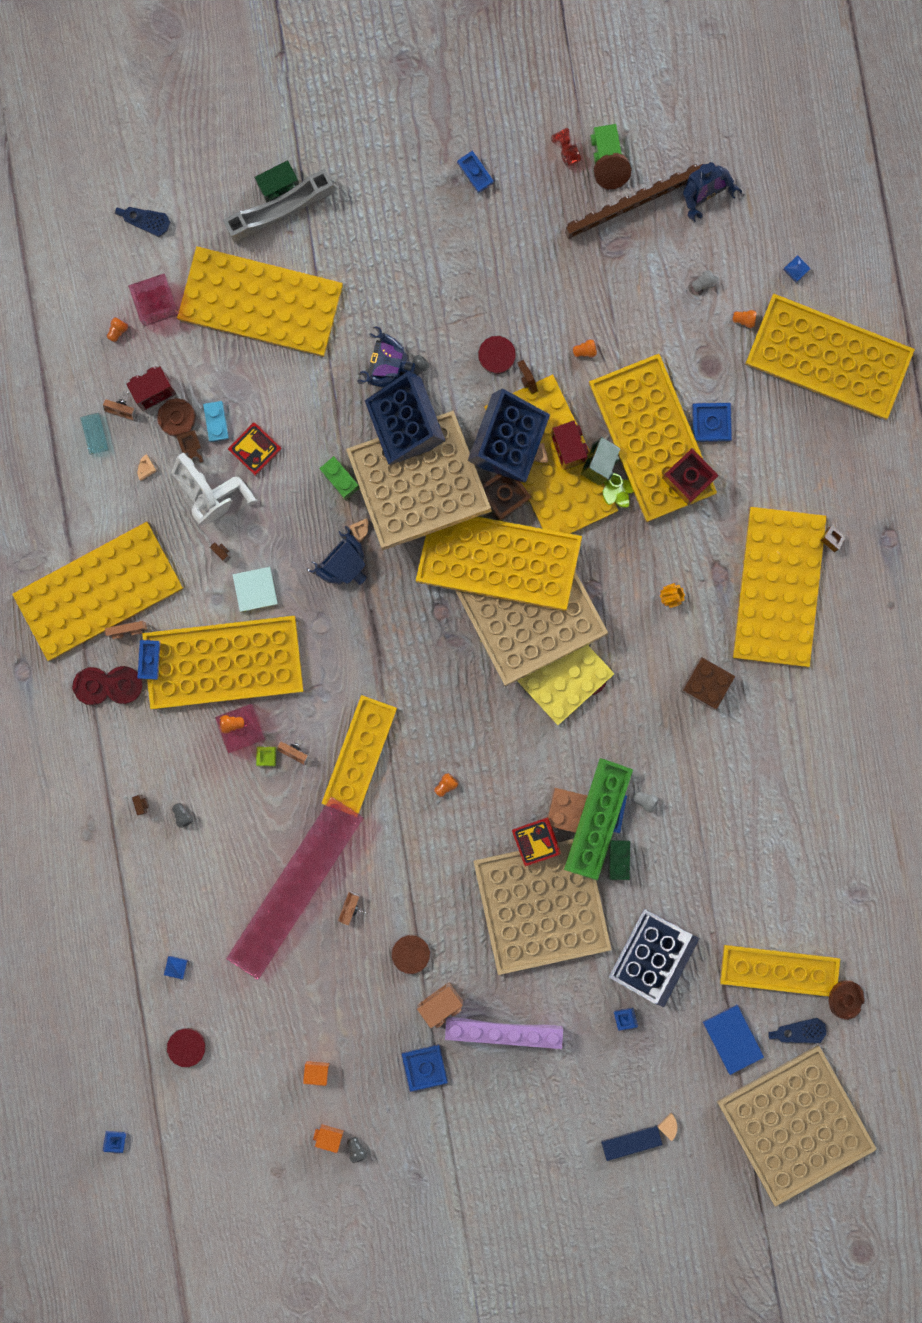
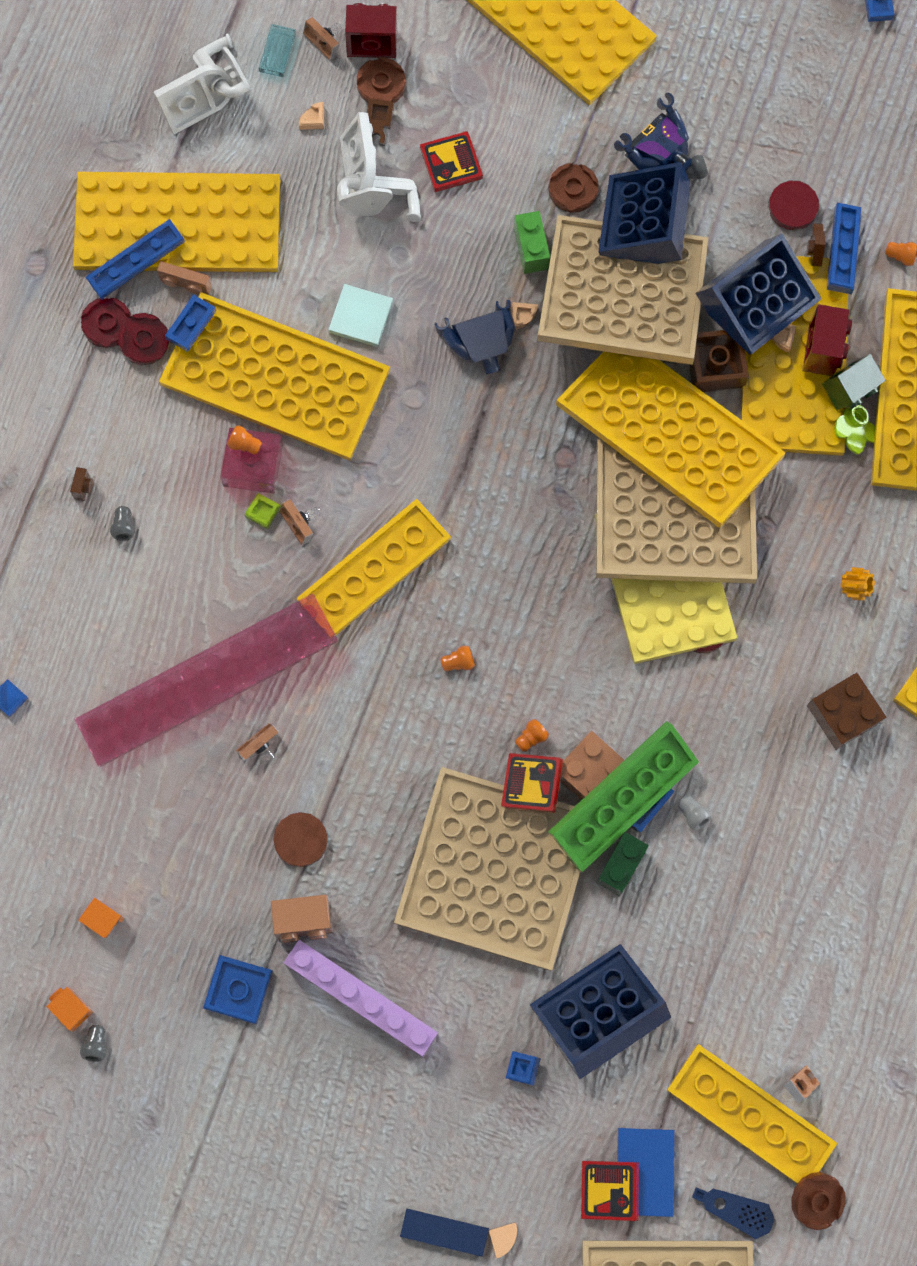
camera: 25 degrees right, 10 degrees down
medium azure plate [203,401,229,442] -> none
reddish brown plate [209,542,231,563] -> none
none -> blue tile [85,219,185,300]
none -> white plate [153,34,251,134]
none -> orange piece [515,719,549,752]
none -> copper tile [548,163,599,213]
none -> tile [581,1161,639,1221]
none -> piece [778,1065,820,1104]
none -> blue tile [826,202,862,295]

